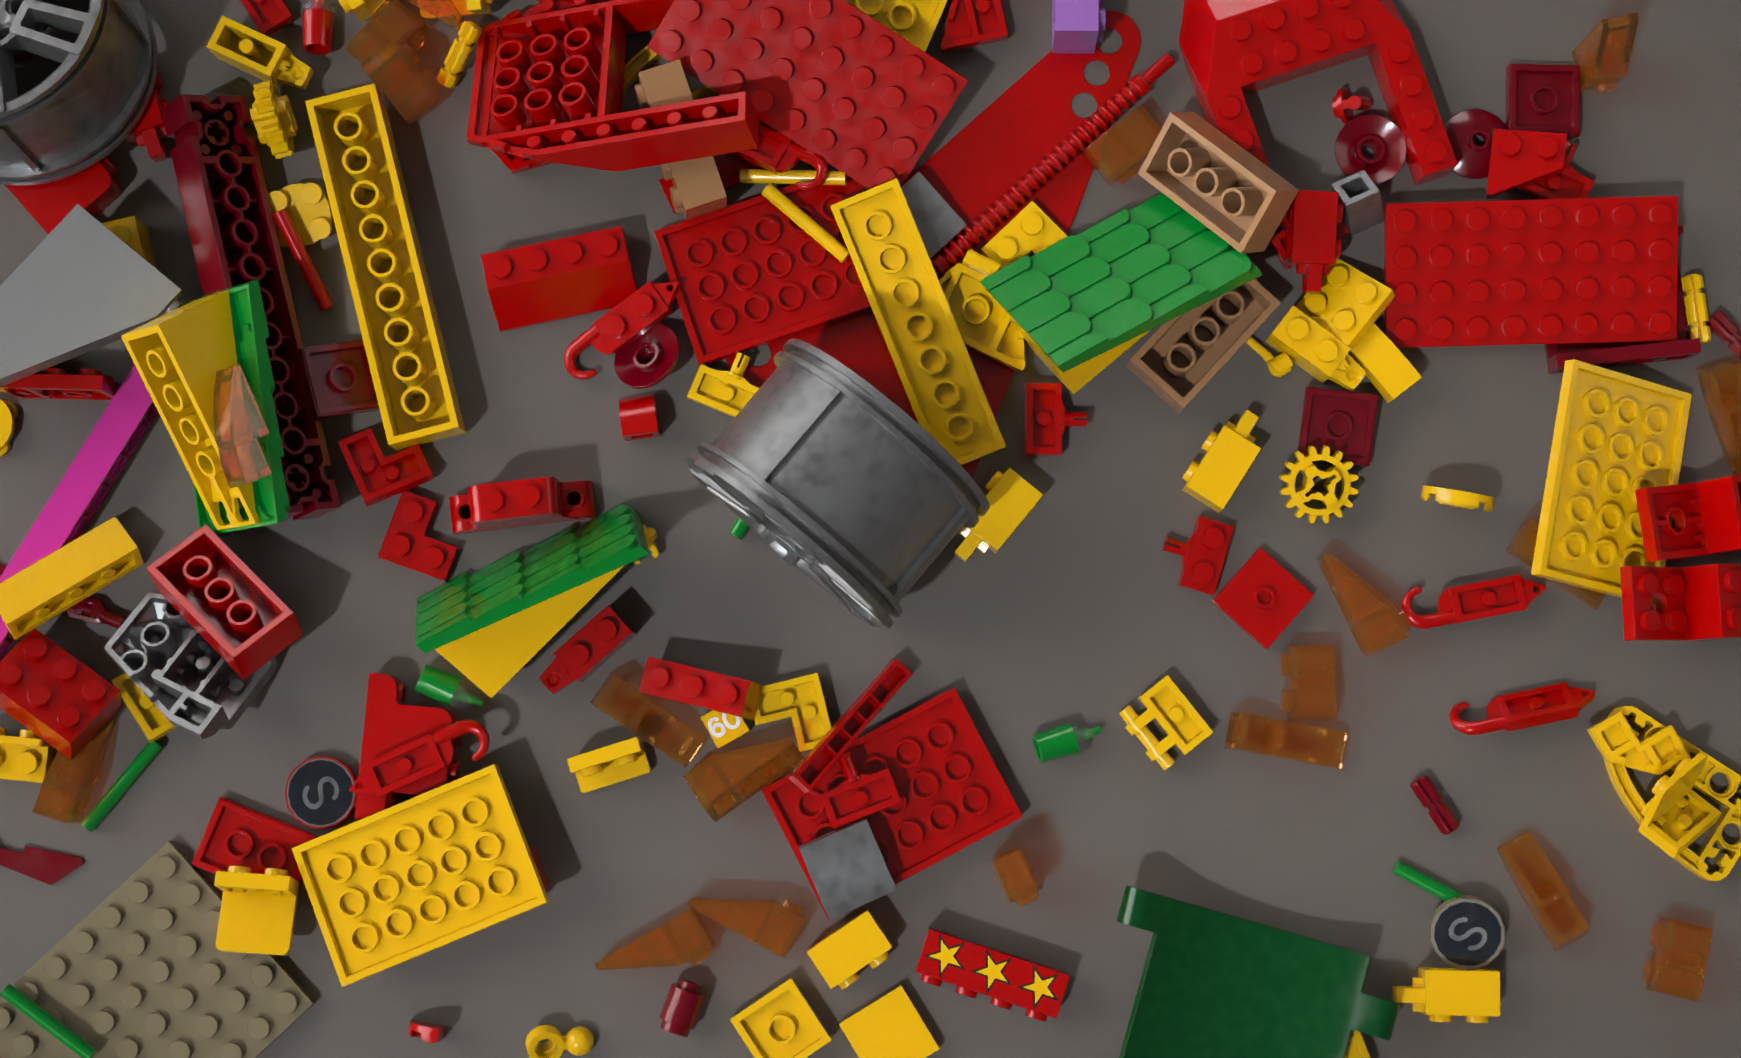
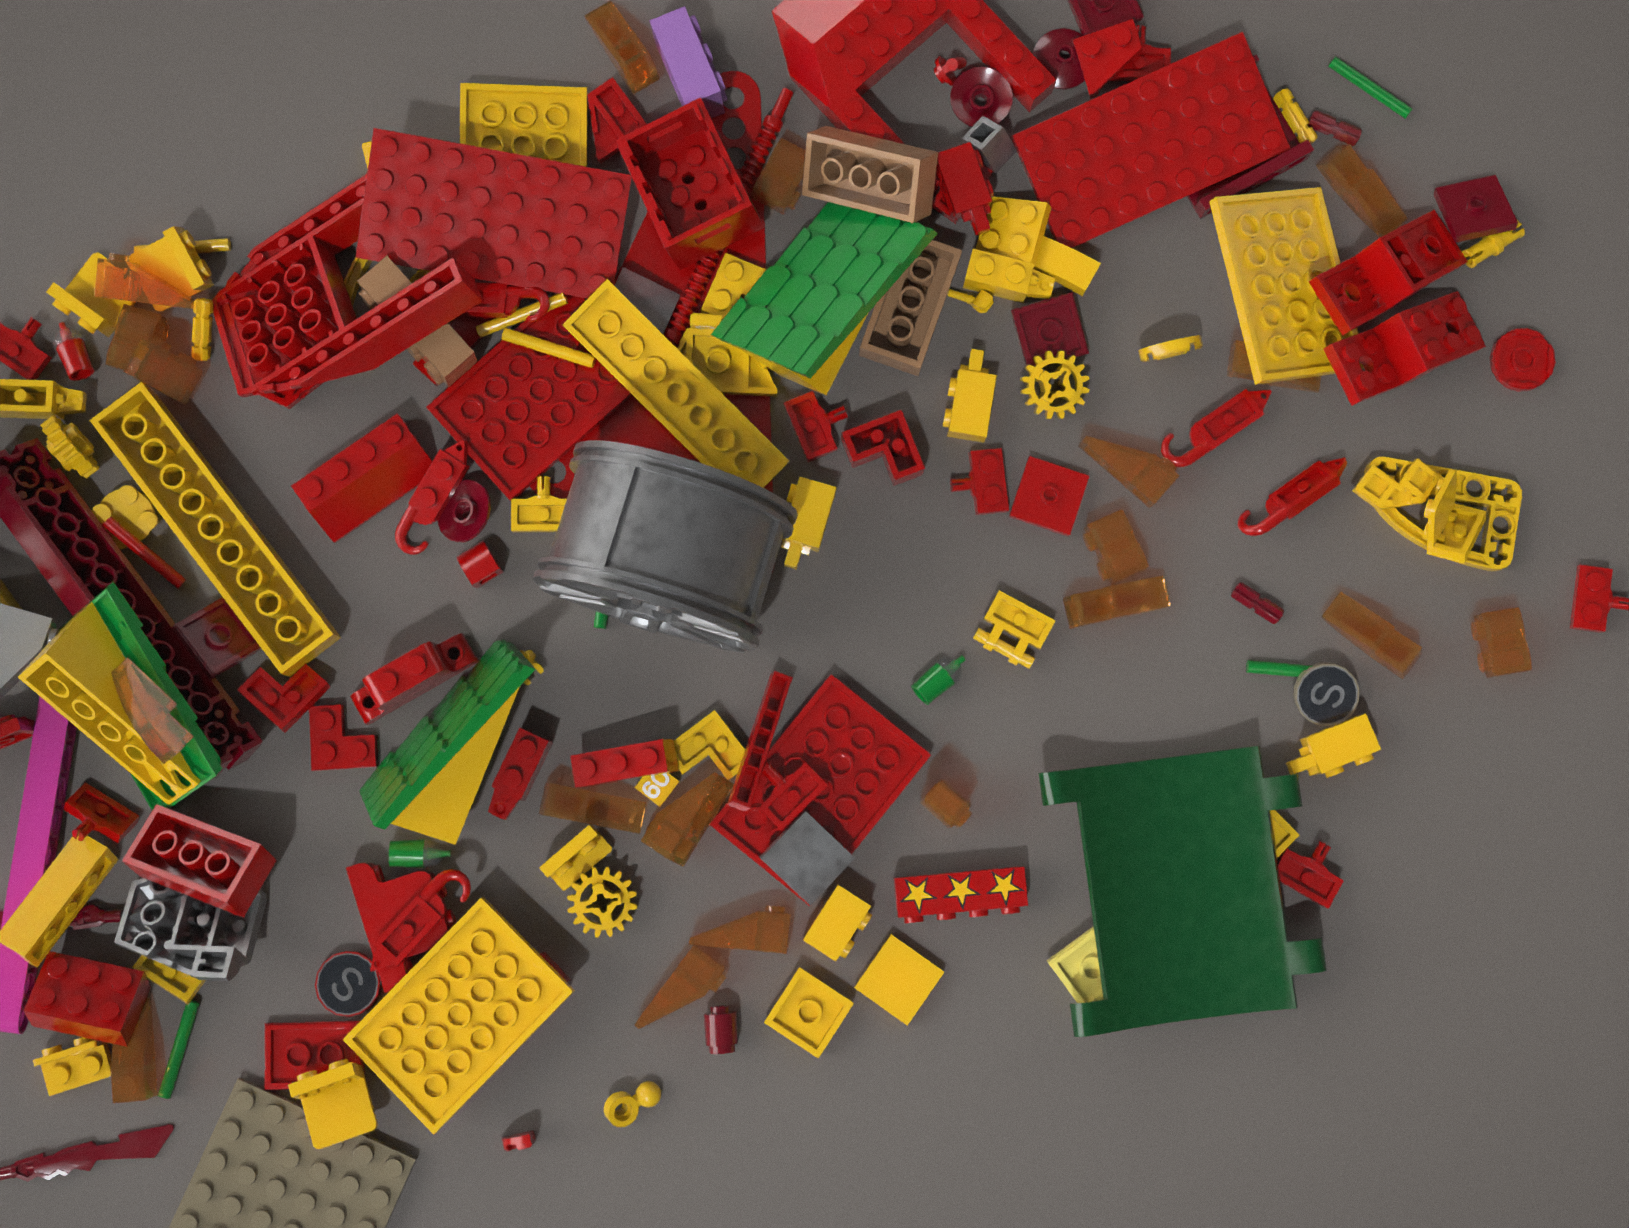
camera: 30 degrees left, 0 degrees up
none -> red plate [64,782,140,843]
none -> yellow gear [567,866,637,938]
none -> red container [615,97,765,270]
none -> red brick [841,410,925,486]

